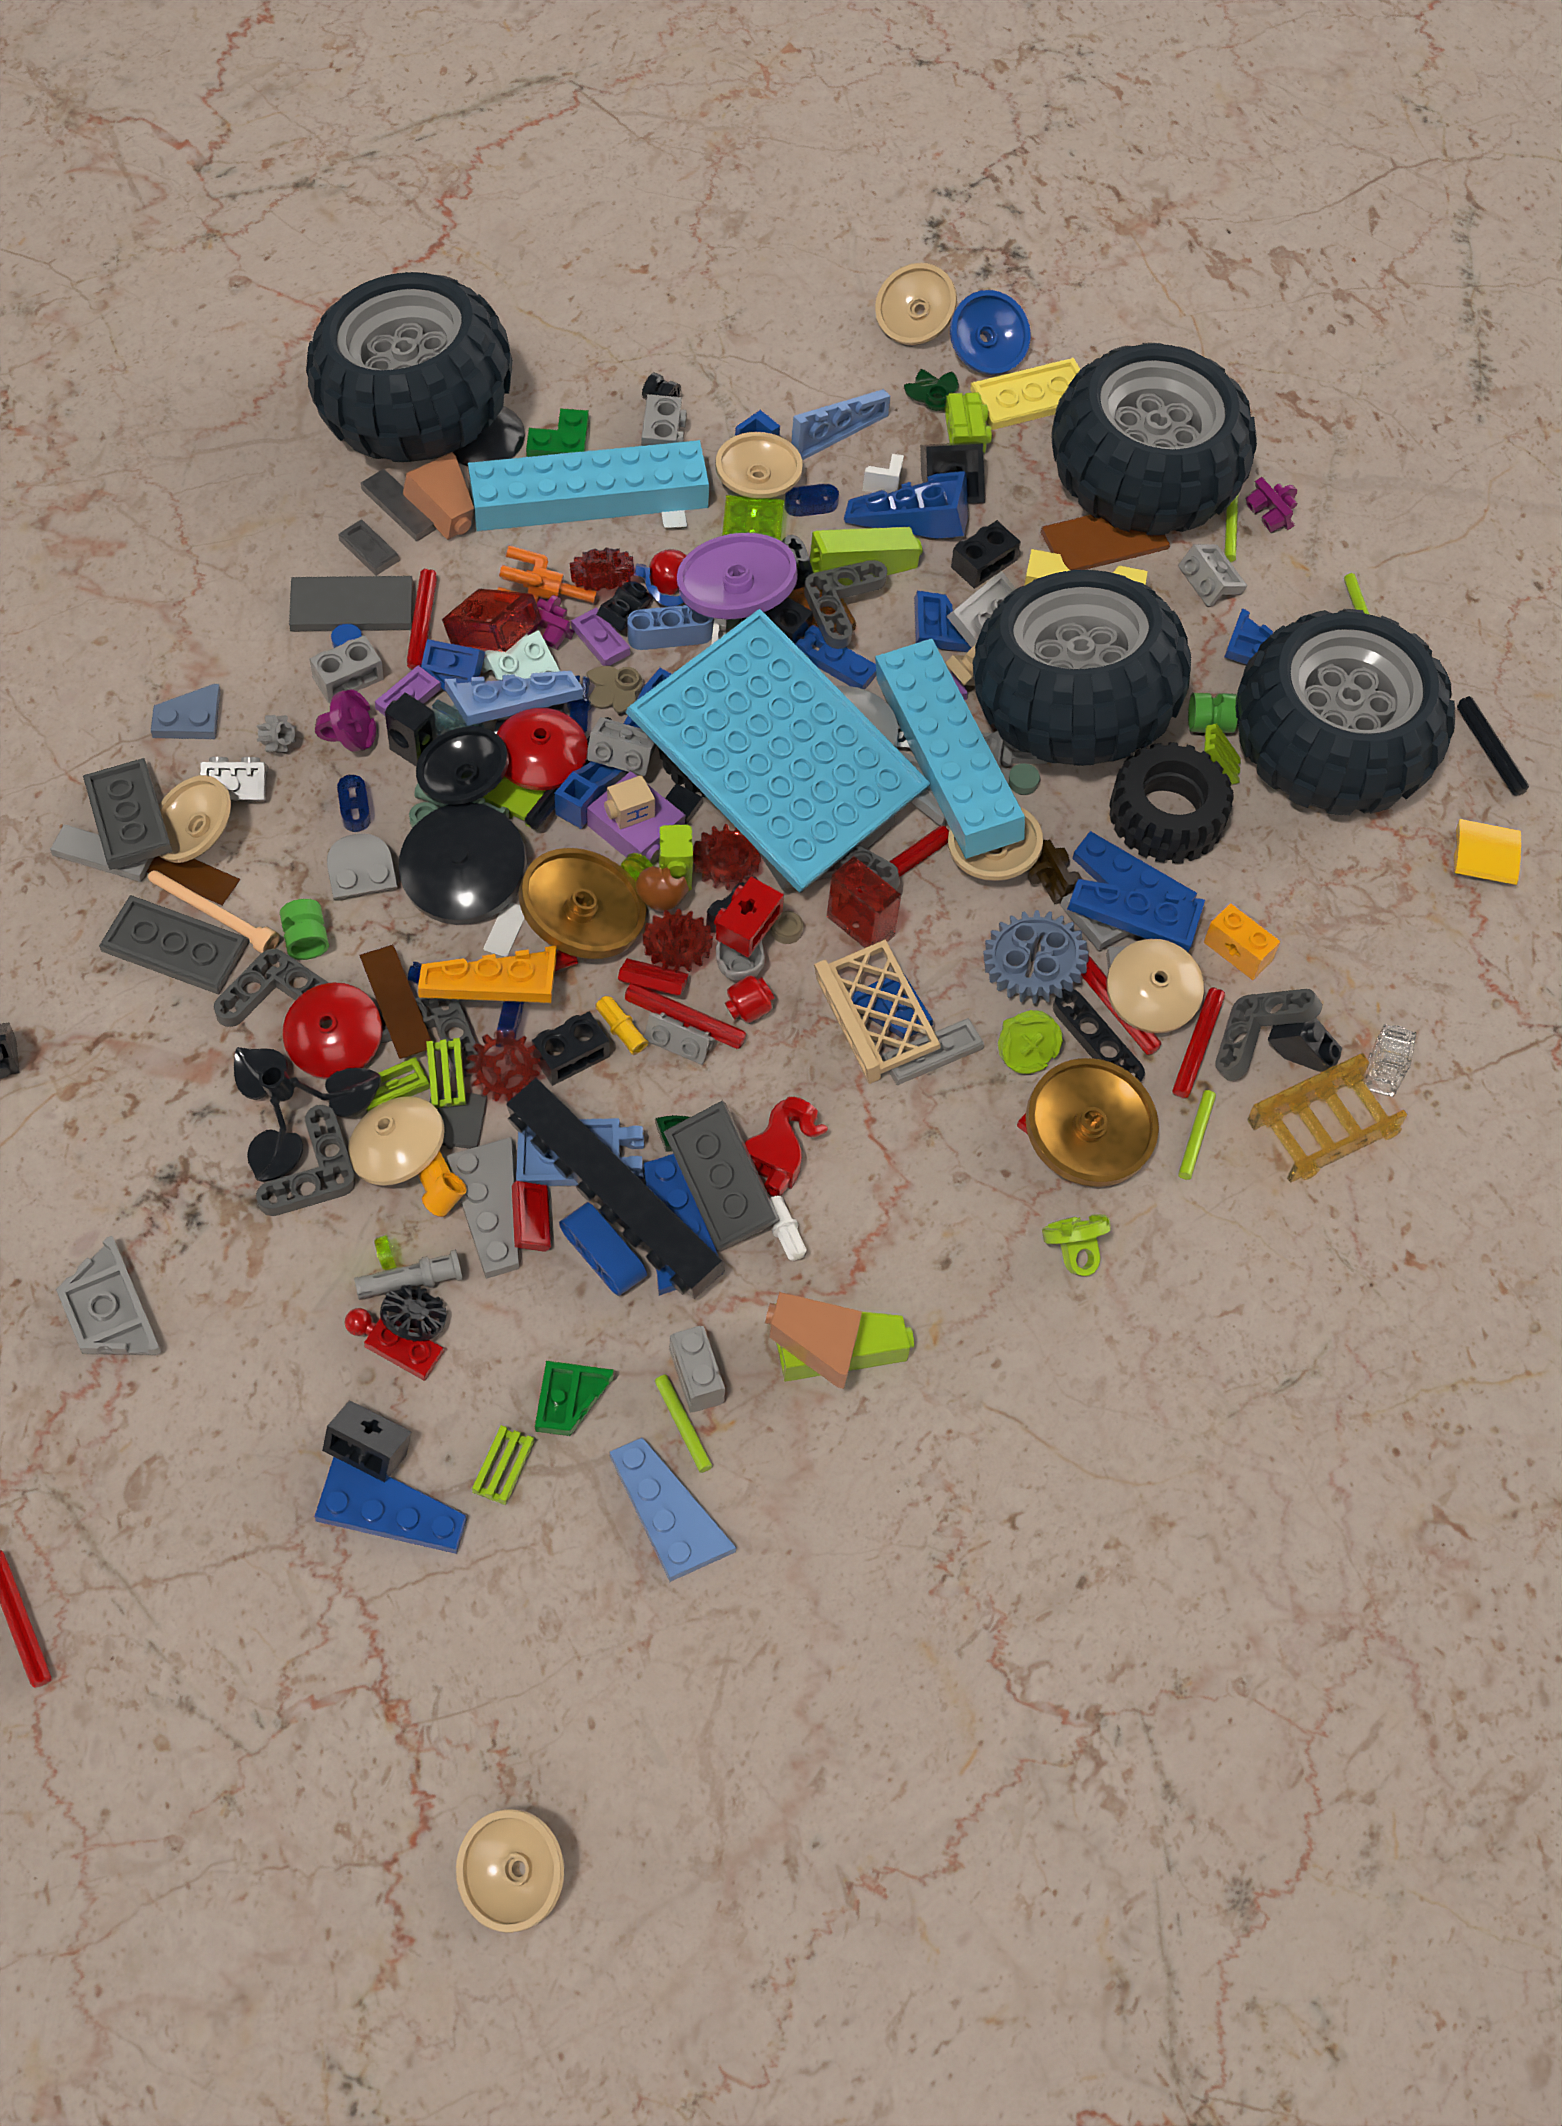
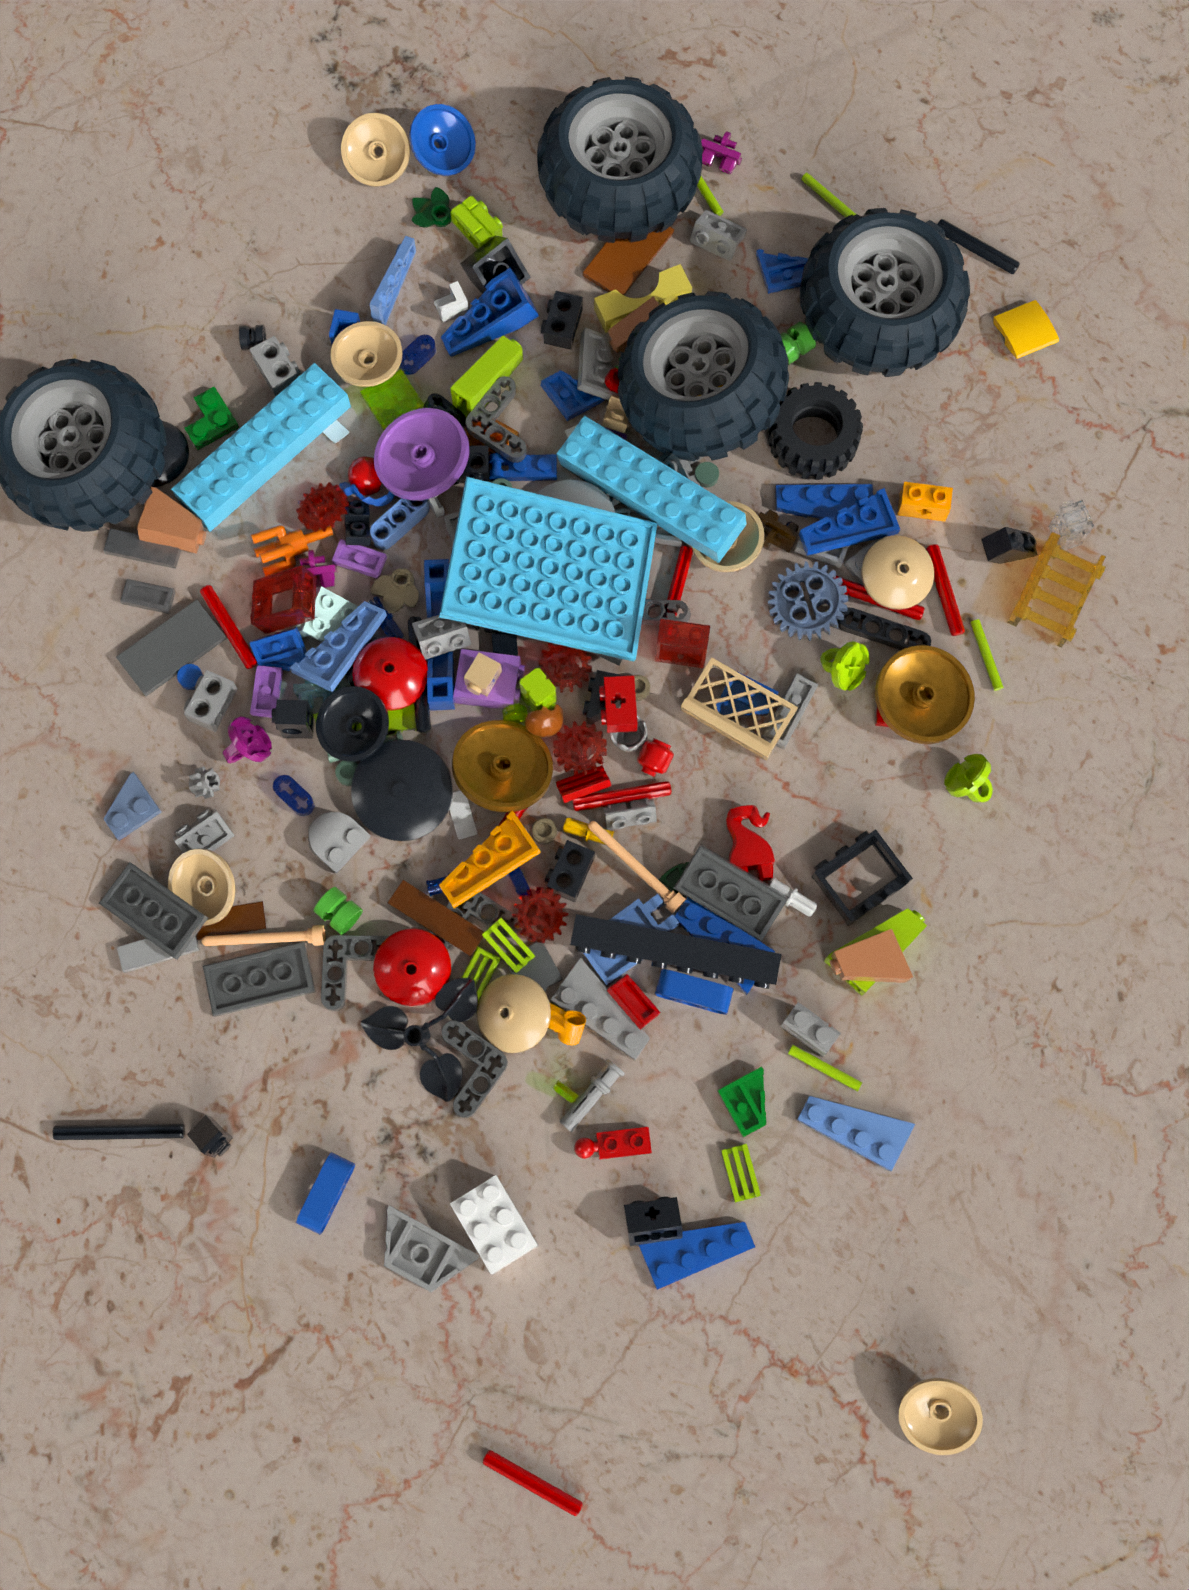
camera: 30 degrees left, 15 degrees up
black wheel [380,1285,447,1341] -> none
light yellow tile [970,358,1080,430] -> none
lime tile [1204,723,1241,785] -> none
dark grey beam [1215,989,1323,1081] -> none
none -> blue beam [296,1152,355,1235]
none -> white brick [450,1175,538,1275]
none -> dark tan tile [532,818,557,844]
none -> light nougat piece [588,821,686,914]
none -> black window [812,829,913,926]

